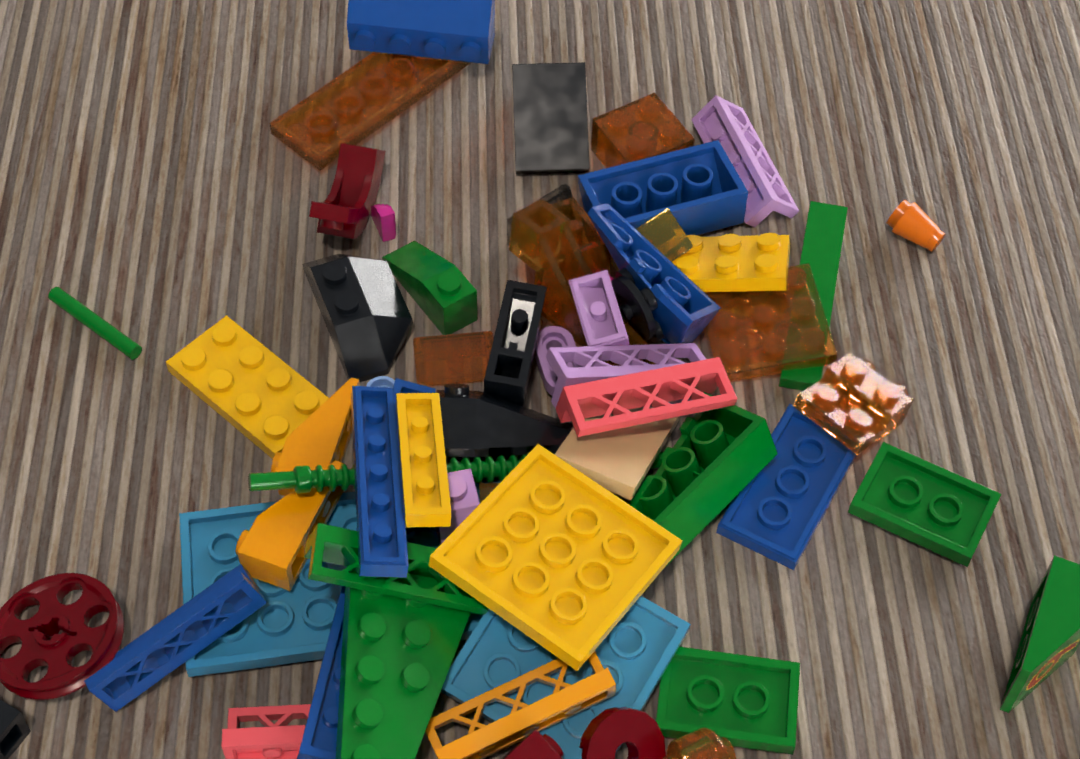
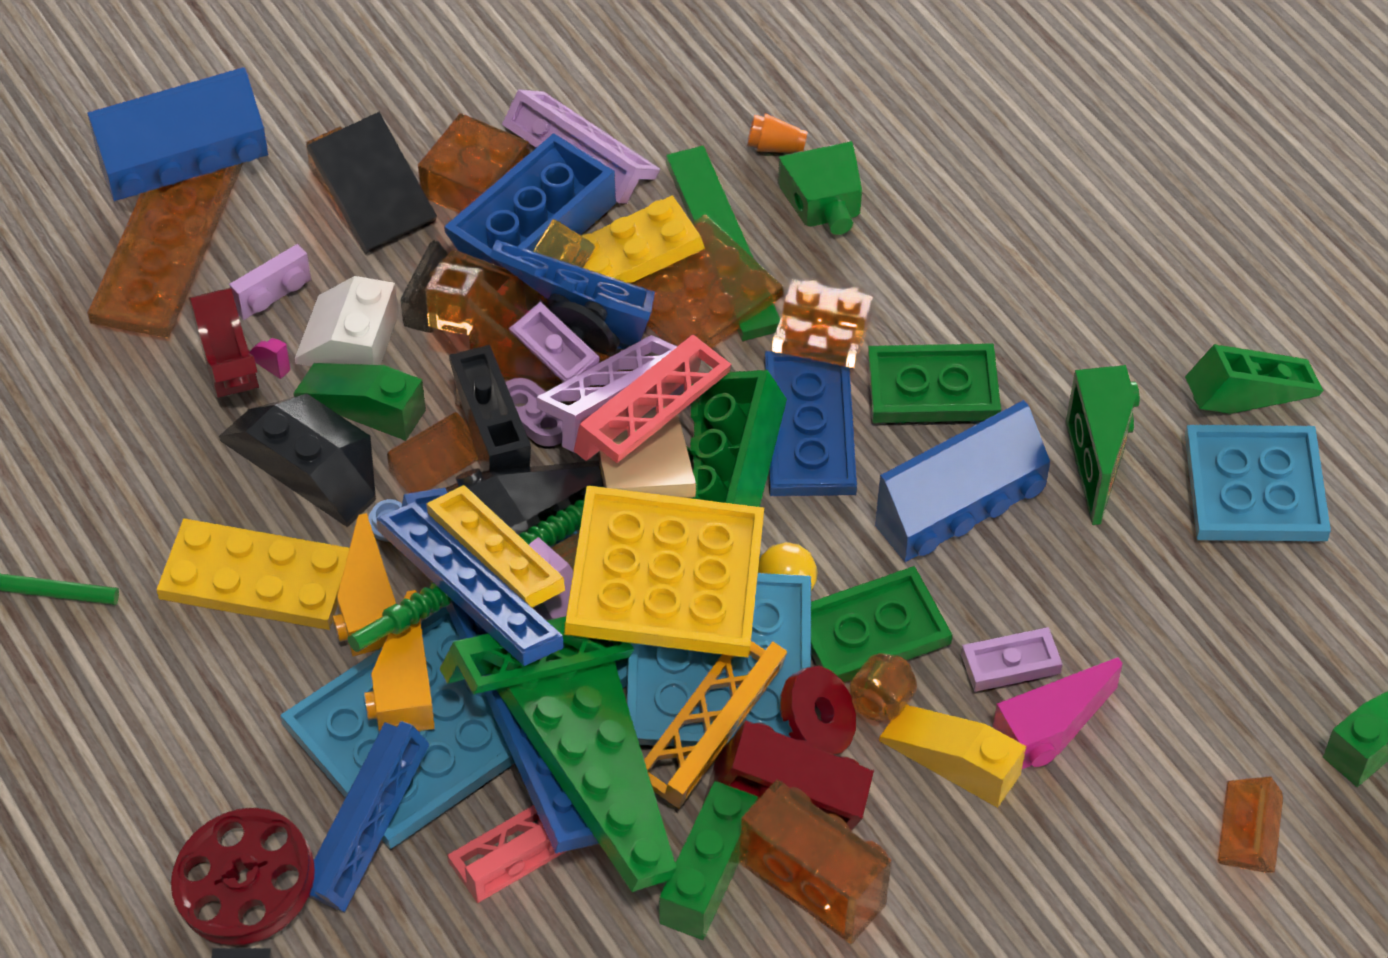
camera: 30 degrees left, 0 degrees up
none -> lavender plate [229,244,311,320]
none -> white slope [295,276,399,366]
none -> yellow piece [758,542,818,591]
none -> green torso [778,141,862,235]
none -> slope [875,400,1050,562]

